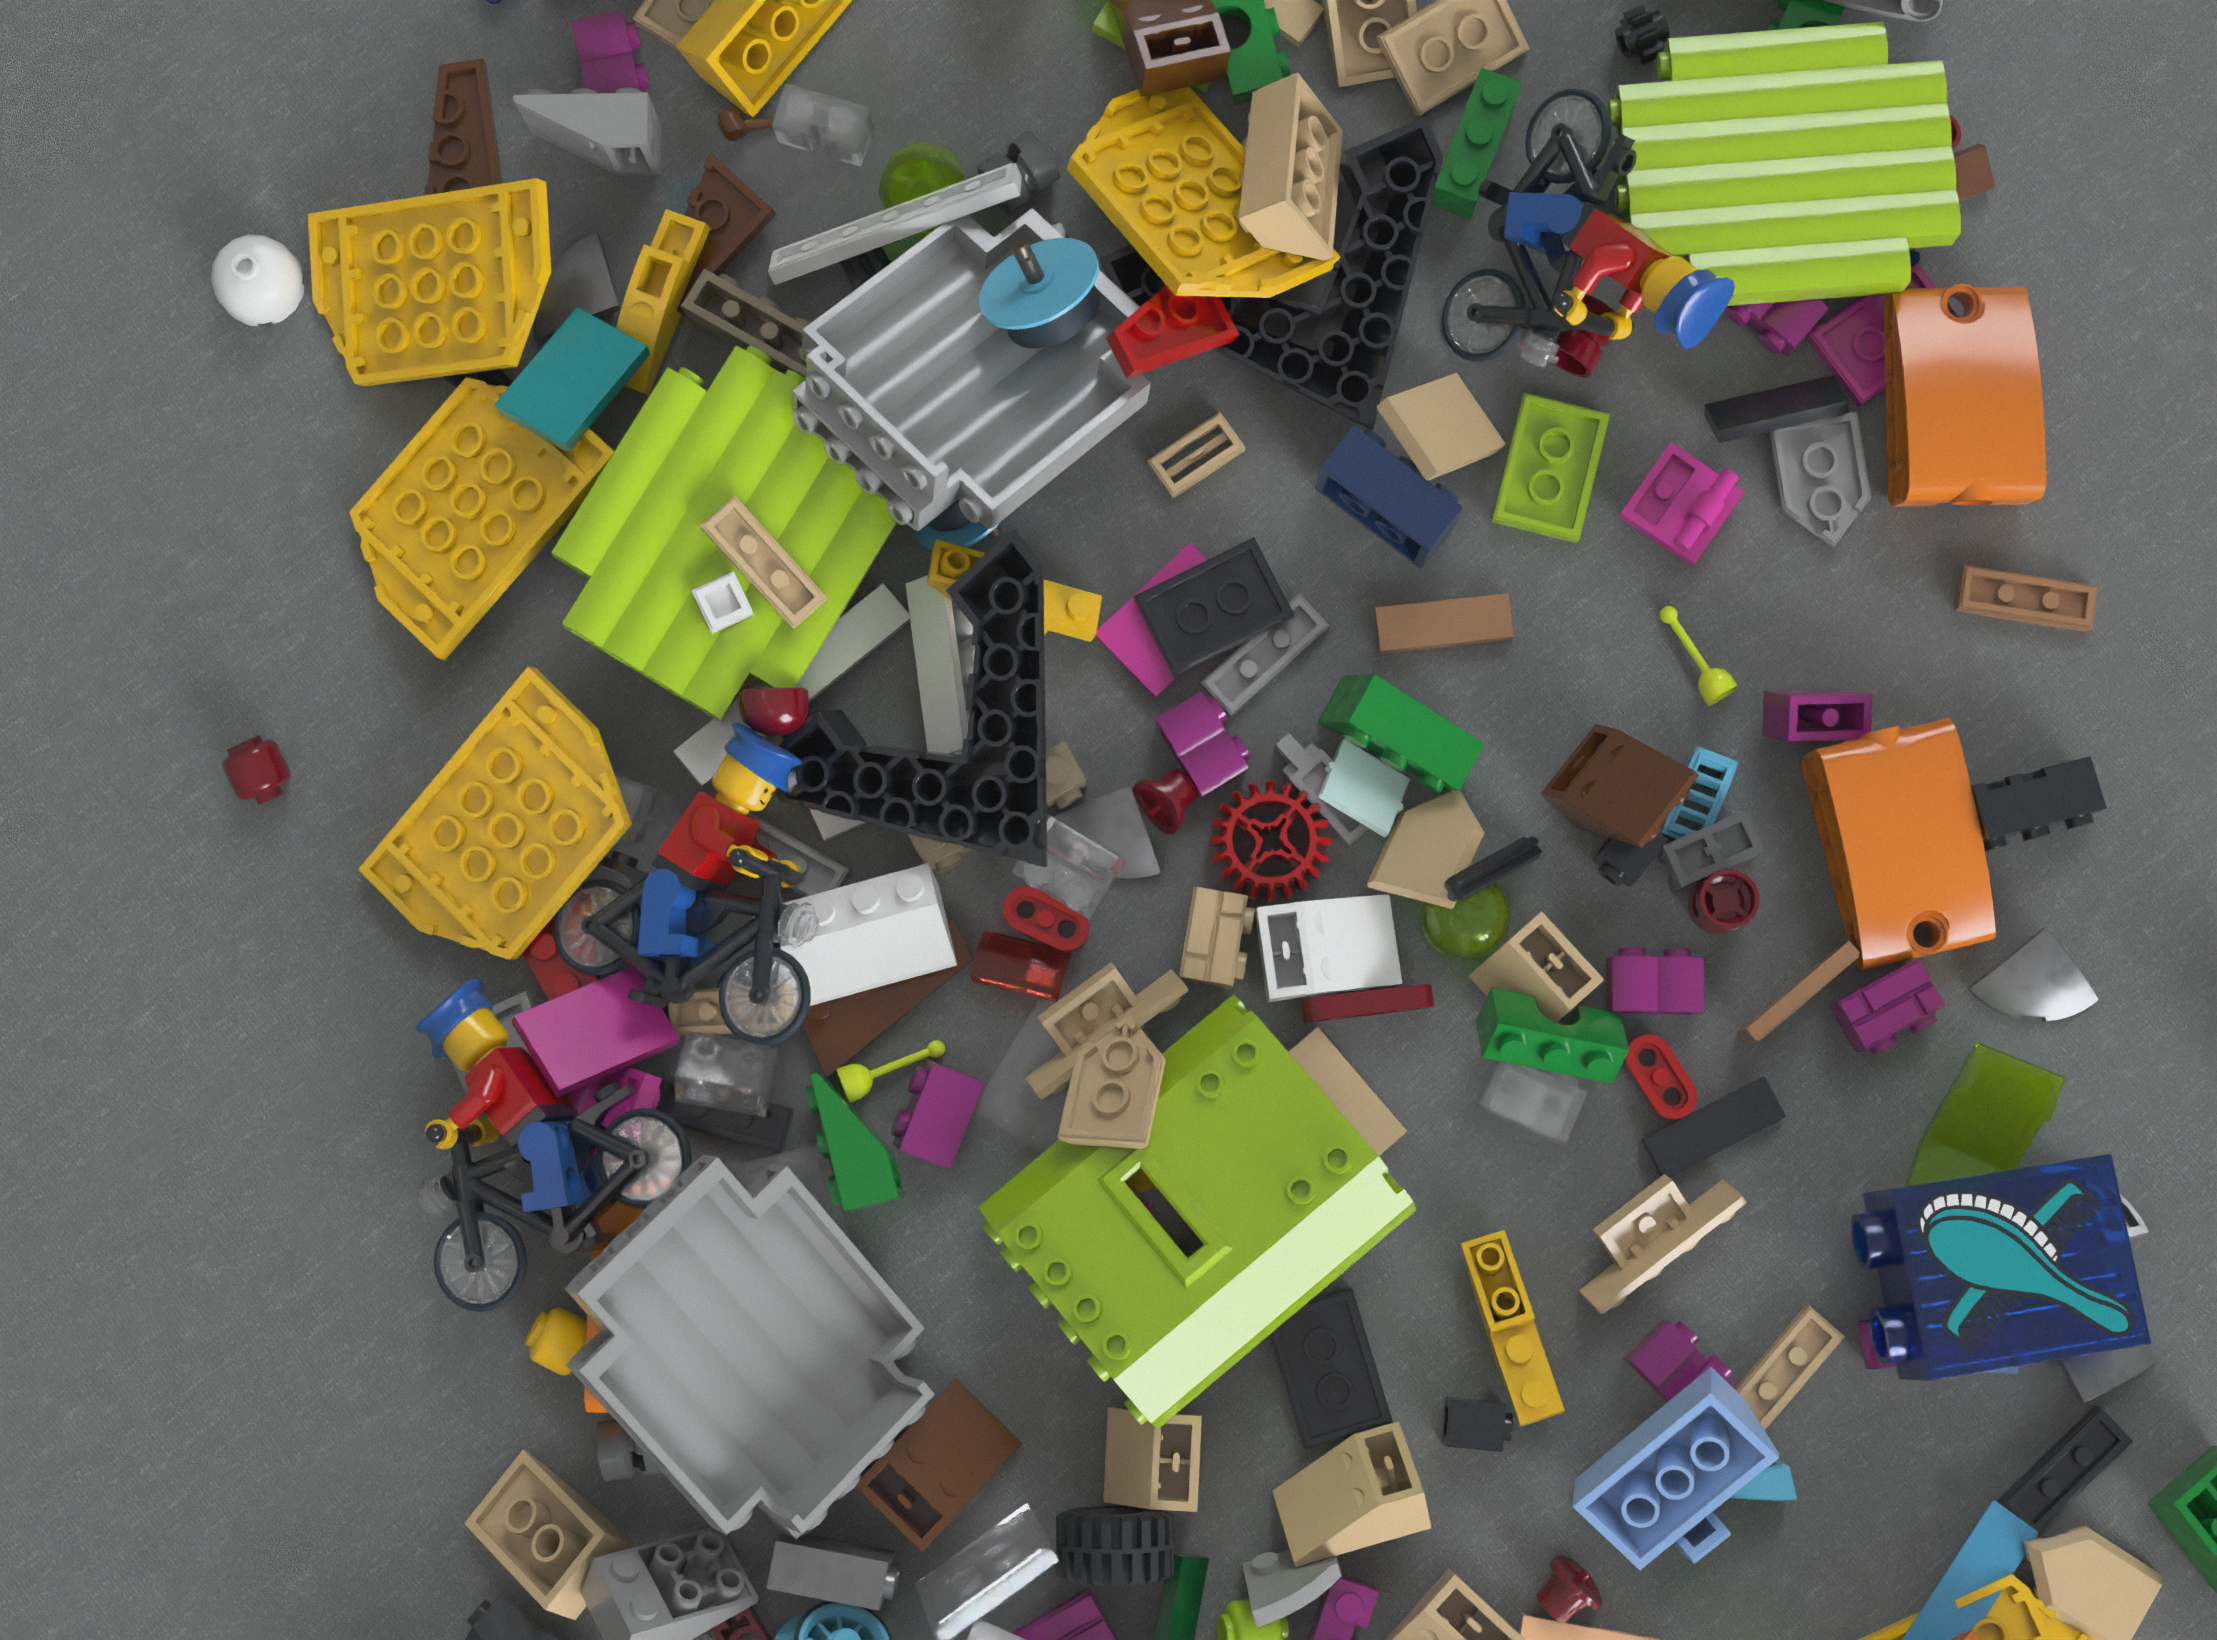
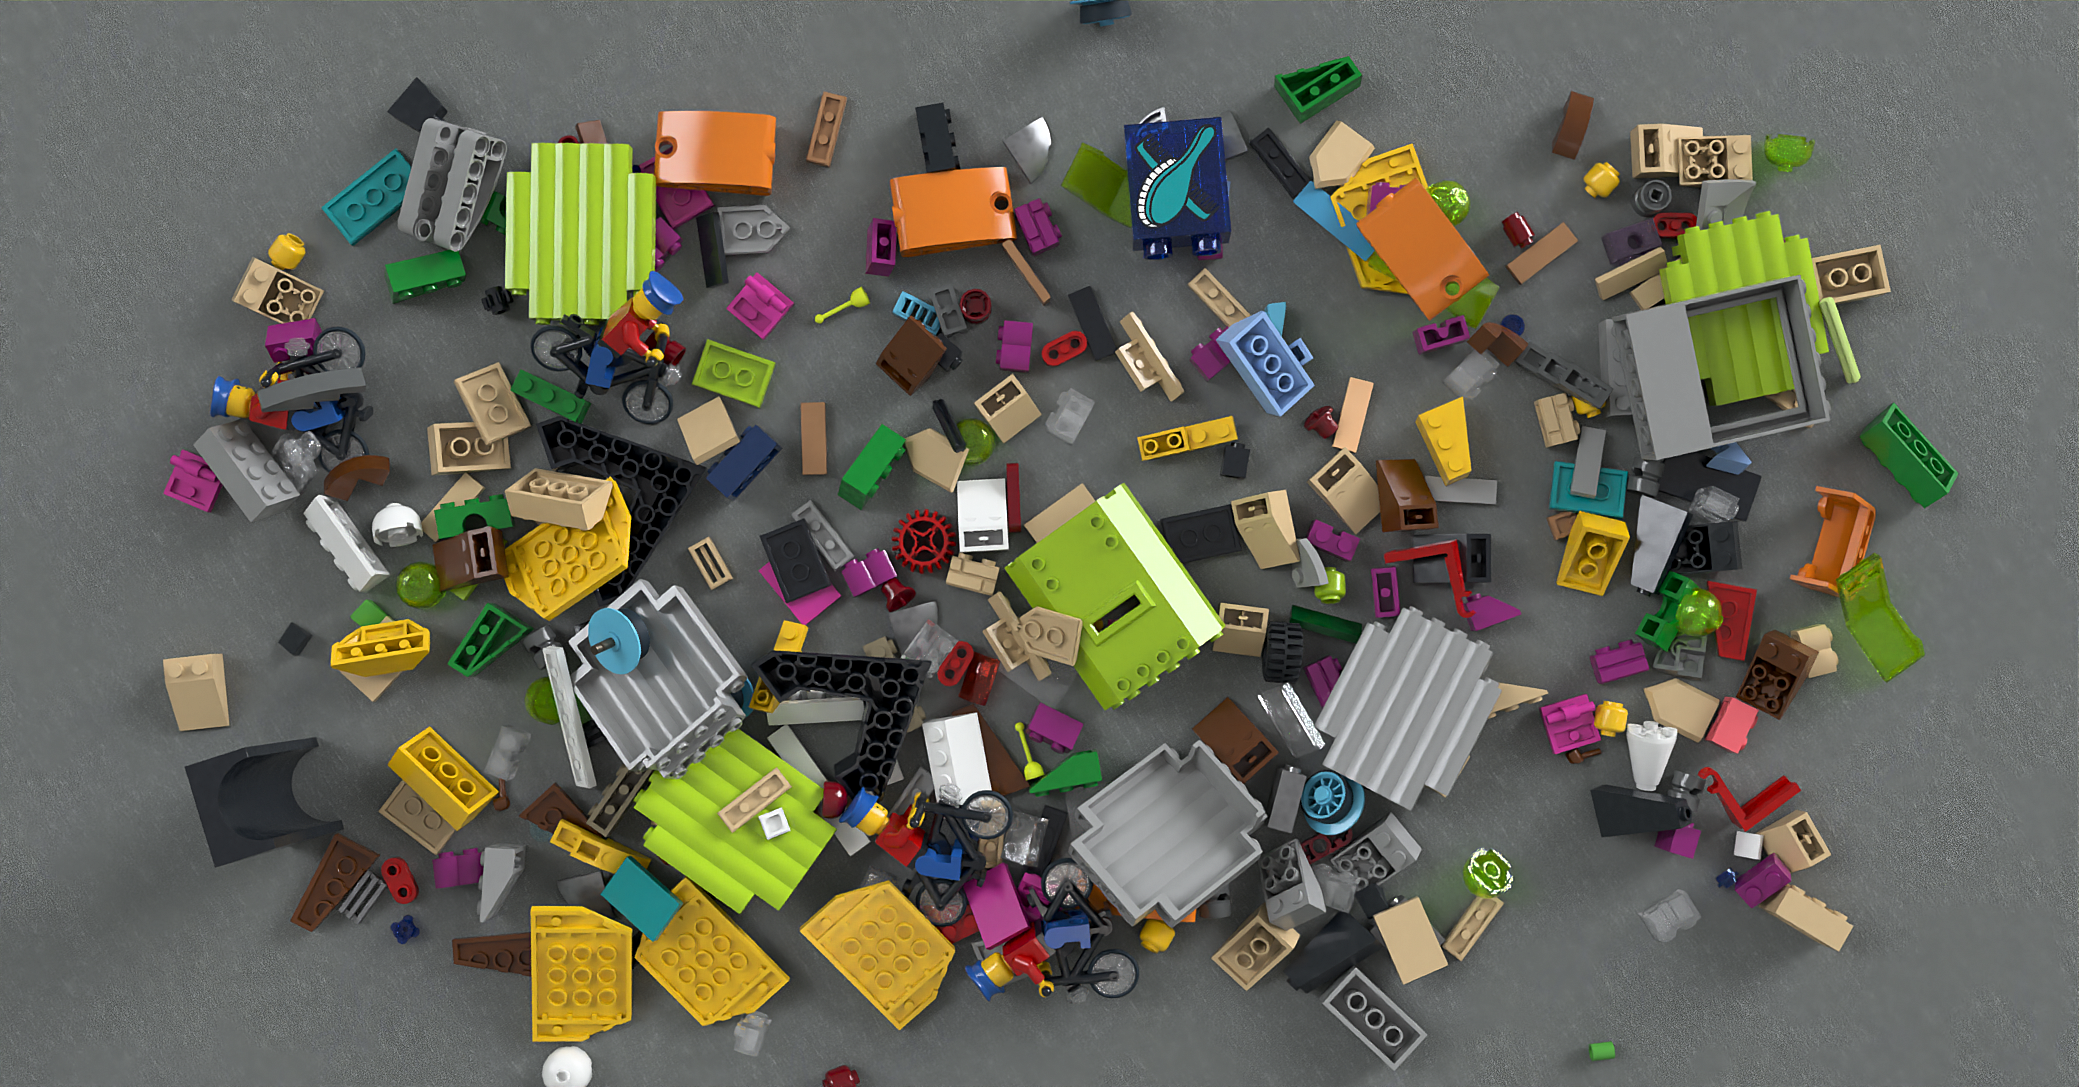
camera: 90 degrees left, 5 degrees up
red wing [1106,285,1239,379] -> none
light grey hinge [1274,733,1369,847] -> none
light aqua piece [1318,739,1410,838] -> none
green arch [1476,987,1629,1084] -> none
none -> green wedge [447,603,534,677]
none -> clear brick [733,1011,772,1057]

